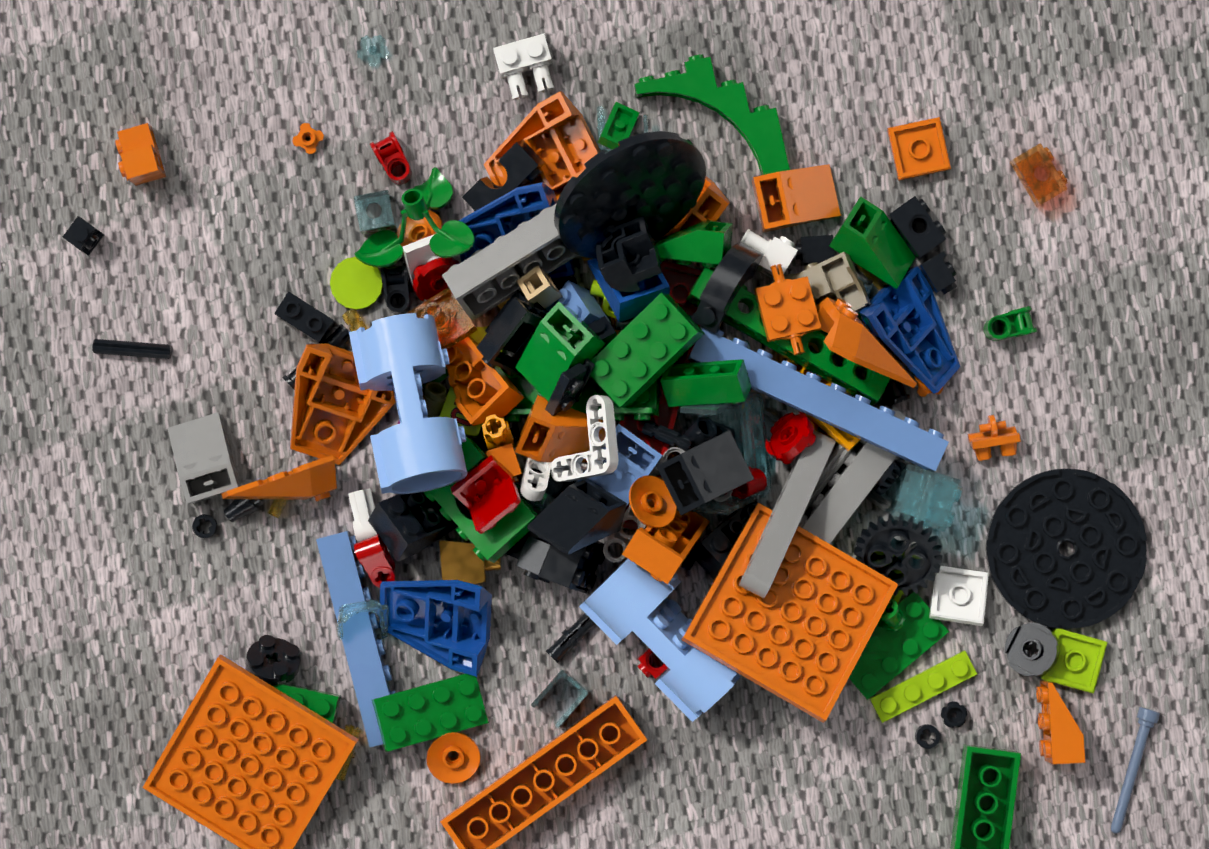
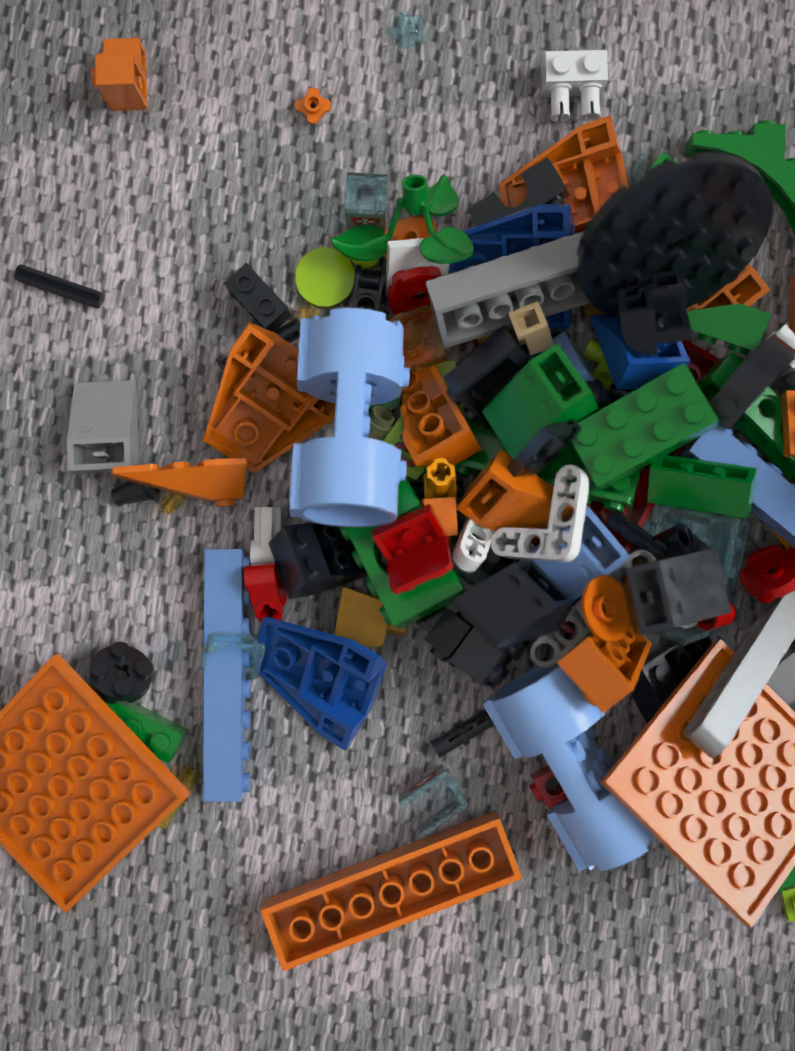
camera: 15 degrees right, 0 degrees up
black brick [62,216,104,256] -> none
black bush [192,514,218,538] -> none
red piece [370,131,412,185] -> none
green plate [372,674,489,752] -> none
orange dish [427,732,480,784] -> none

